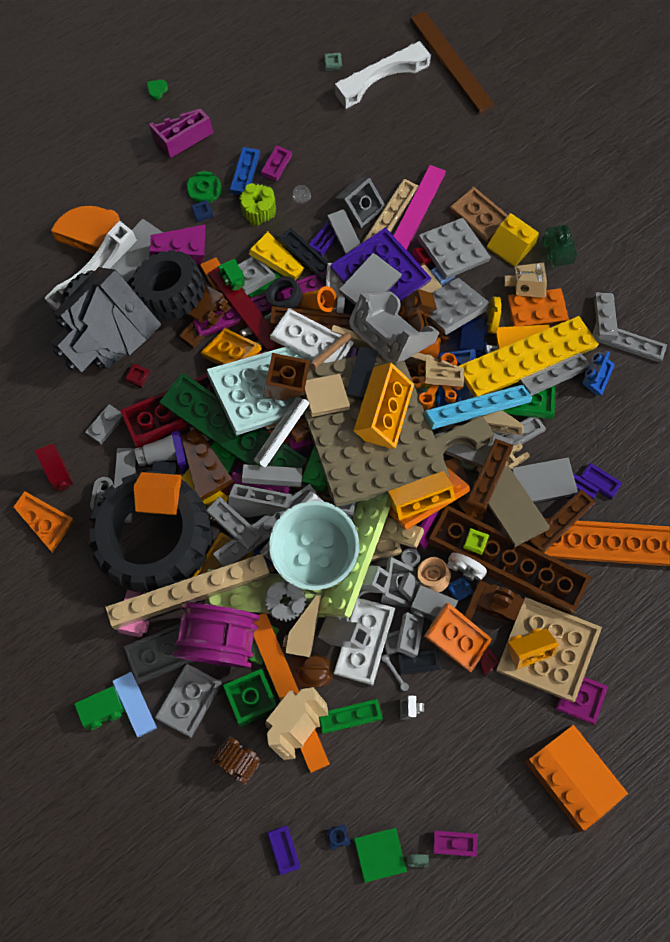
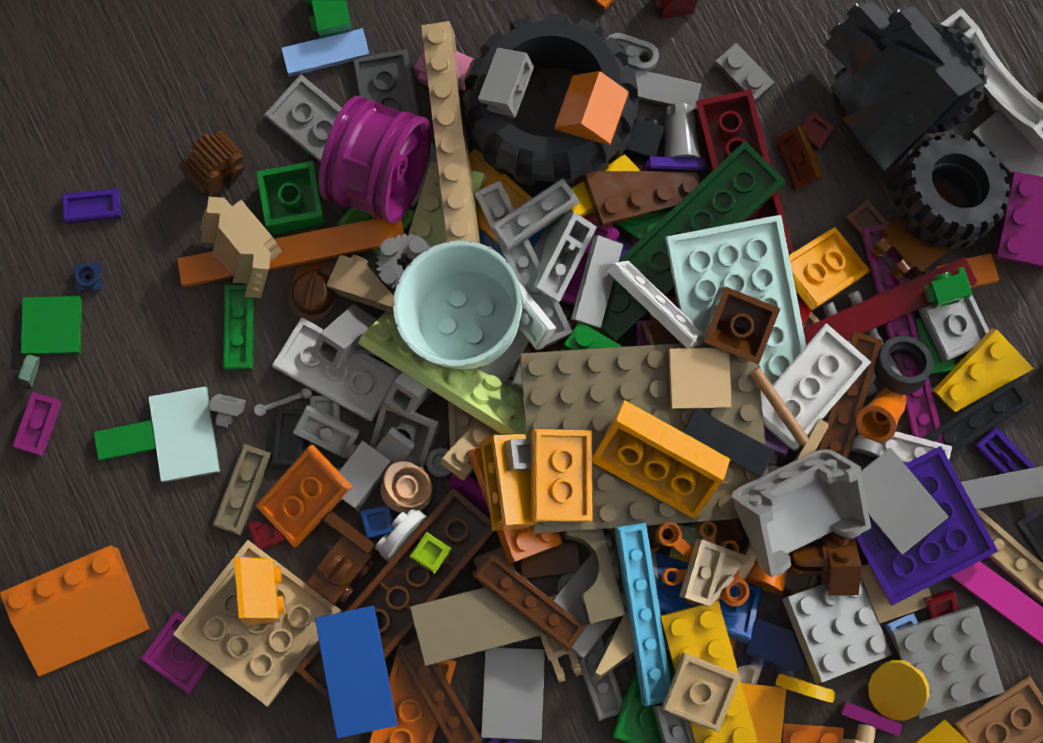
camera: 105 degrees right, 10 degrees up
none -> green tile [94,420,156,461]
none -> light aqua tile [149,386,220,483]
none -> dark tan tile [213,444,272,536]
none -> blue tile [315,606,398,738]
none -> light grey hinge [478,47,534,118]
none -> light grey tile [505,439,531,472]
none -> light orange tile [531,429,592,522]
none -> tan tile [661,652,741,733]
none -> reddish brown plate [776,126,824,190]
none -> magenta tile [839,701,902,736]
none -> yellow tile [868,660,929,721]

